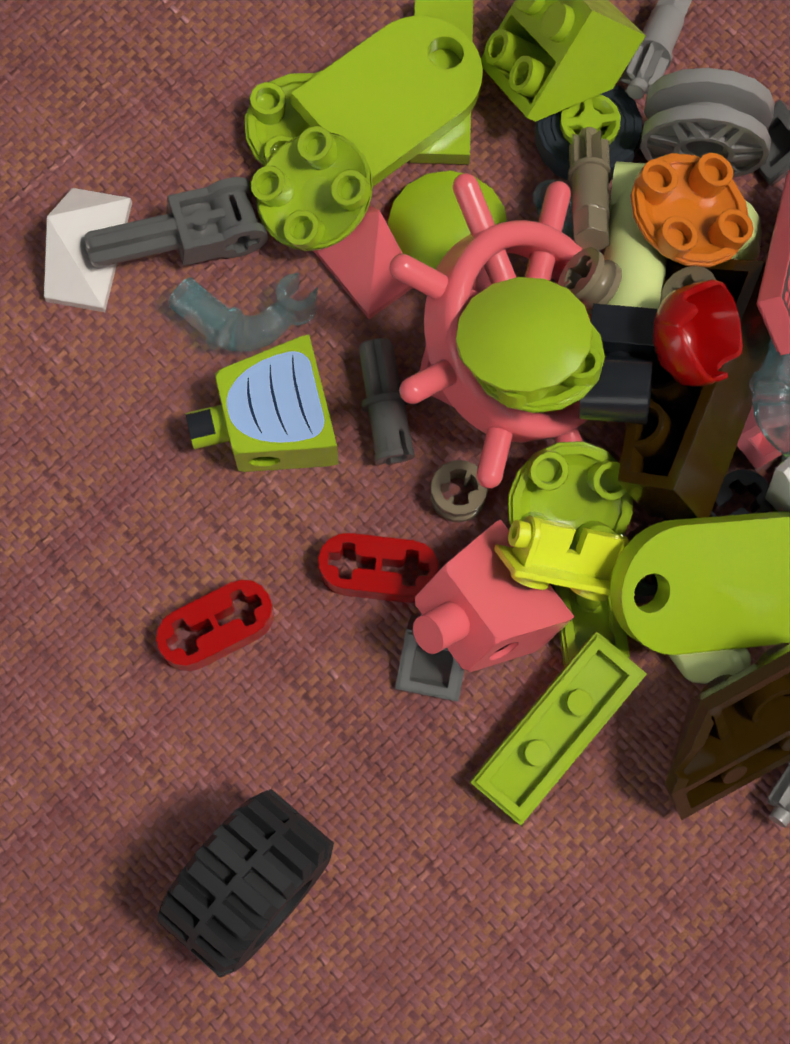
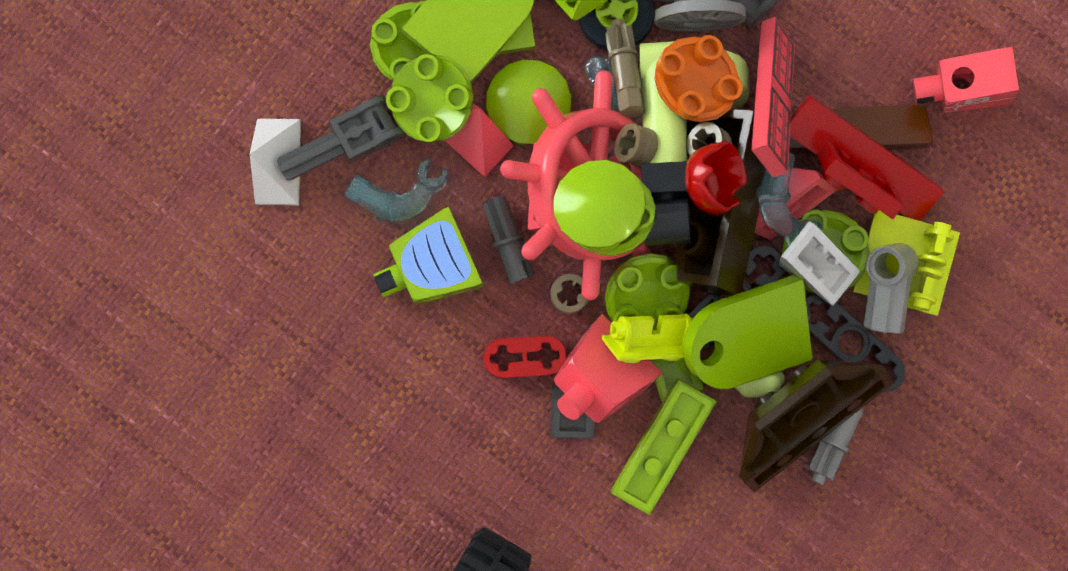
camera: 10 degrees left, 10 degrees up
red beam [156,579,274,671] -> none

